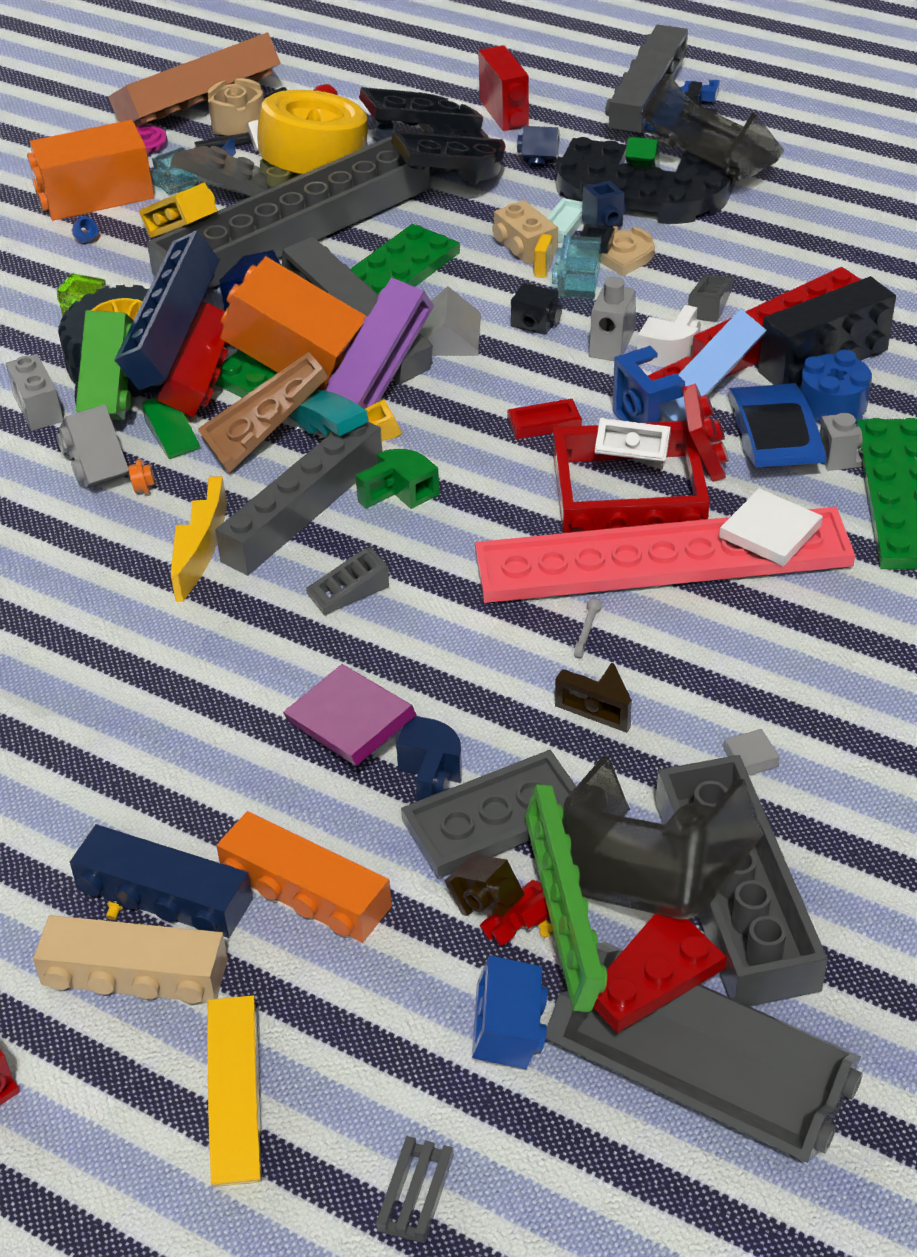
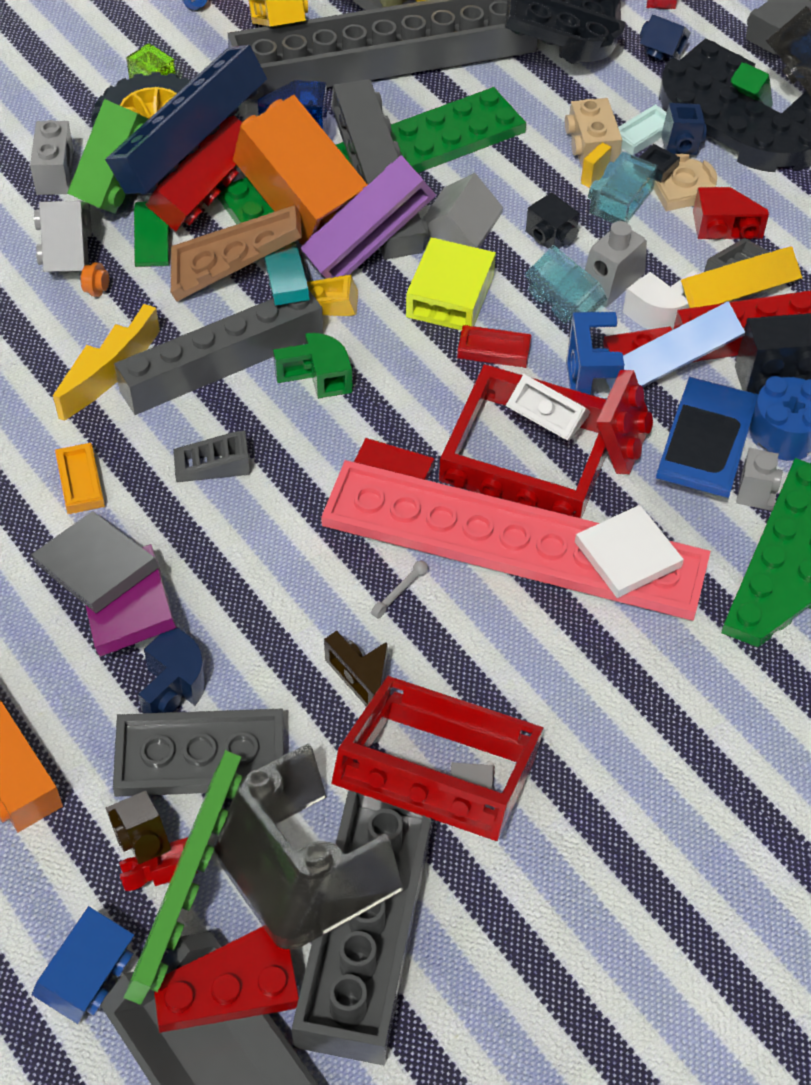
camera: 20 degrees right, 10 degrees up
none -> tile [31,511,159,613]
none -> light orange tile [55,443,105,514]
none -> red window [331,676,544,841]
none -> red tile [354,438,434,480]
none -> neon yellow brick [406,237,496,331]
none -> clear light blue brick [525,245,607,323]
none -> yellow slope [681,246,802,308]
none -> red slope [693,187,769,239]

